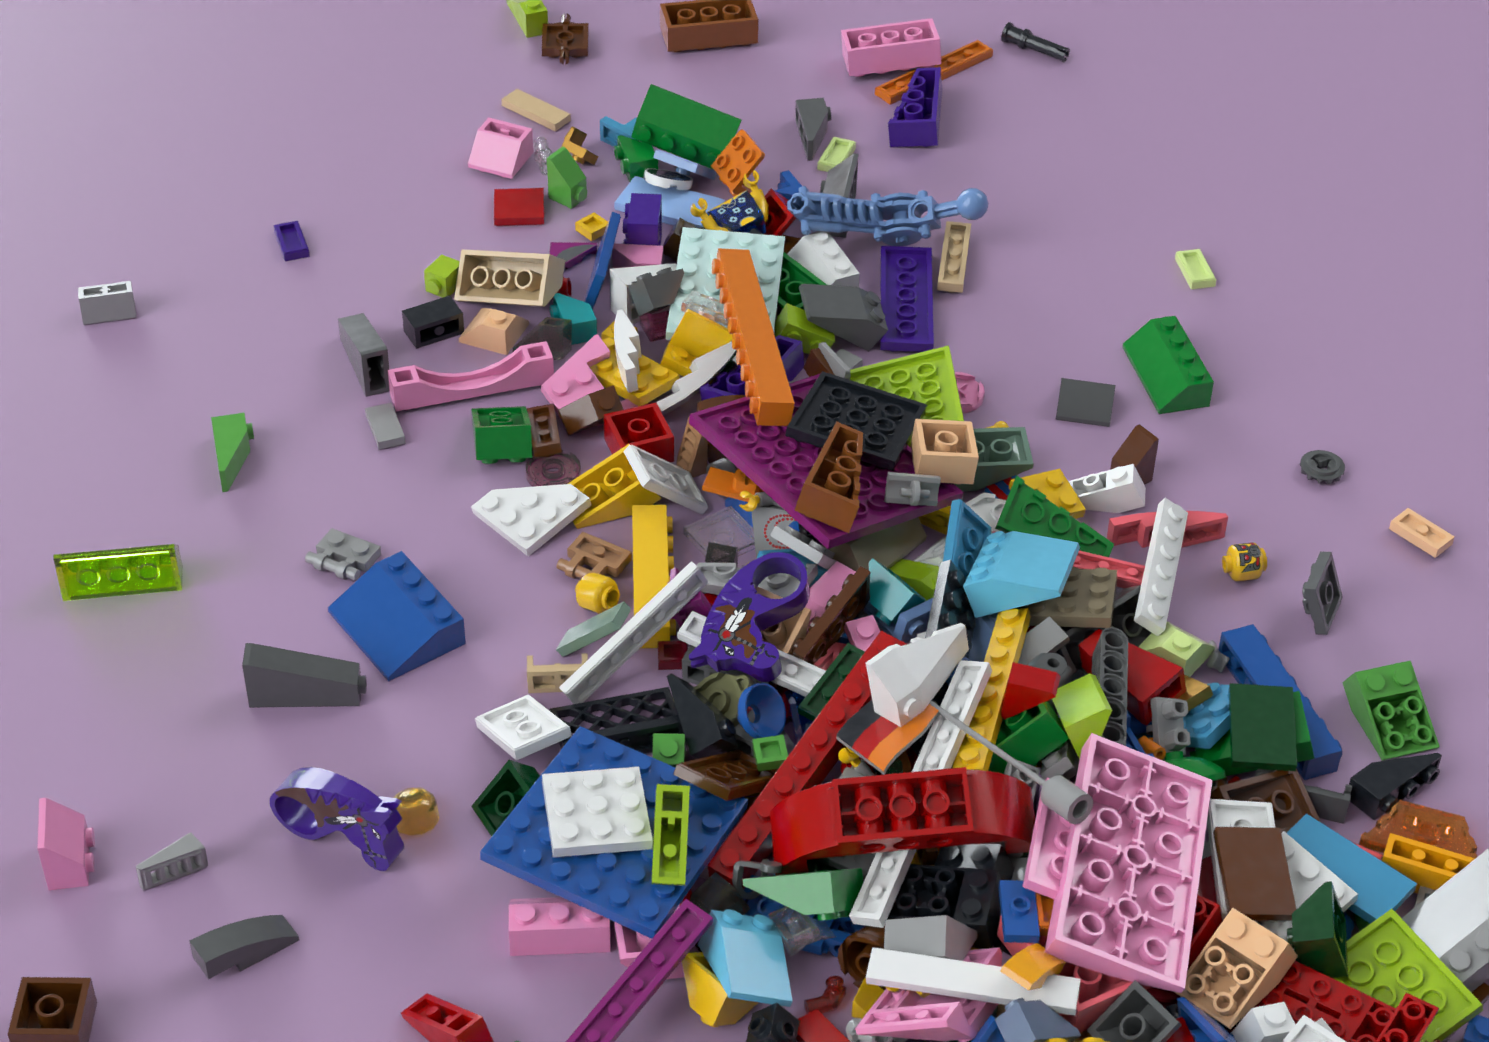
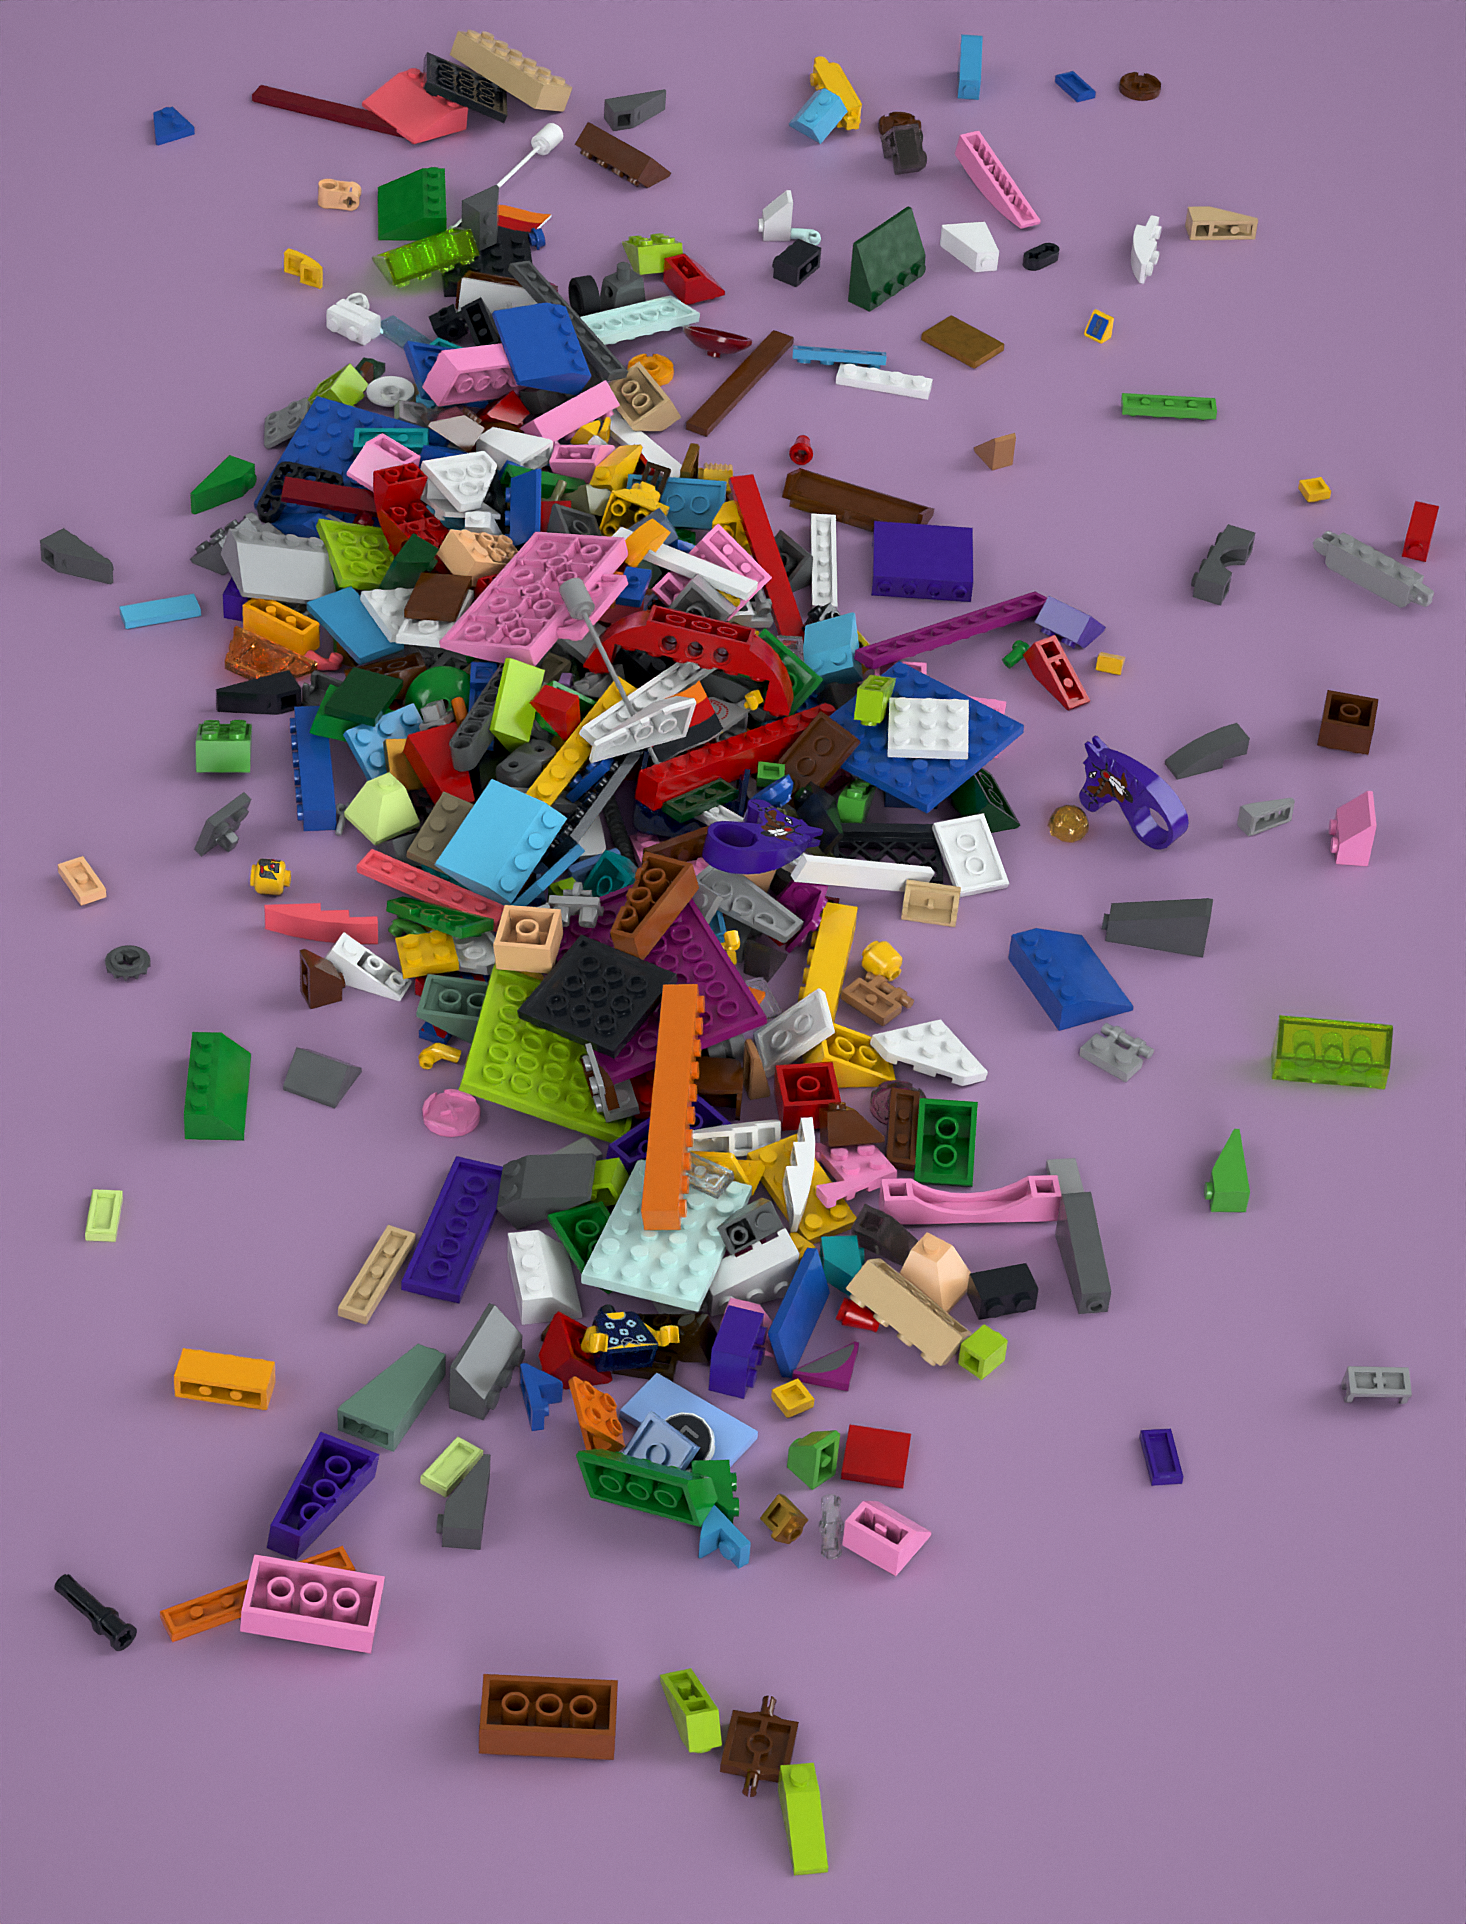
camera: 170 degrees left, 0 degrees up
tan tile [501,89,571,131] -> none
sand green tile [556,602,631,657] -> none
dark grey piece [732,858,782,900] -> none
medium blue piece [787,186,989,246] -> none
white plate [1134,498,1188,636] -> none
none -> light orange brick [174,1348,276,1410]
none -> sand green slope [337,1344,446,1452]
none -> lime slope [659,1668,722,1753]

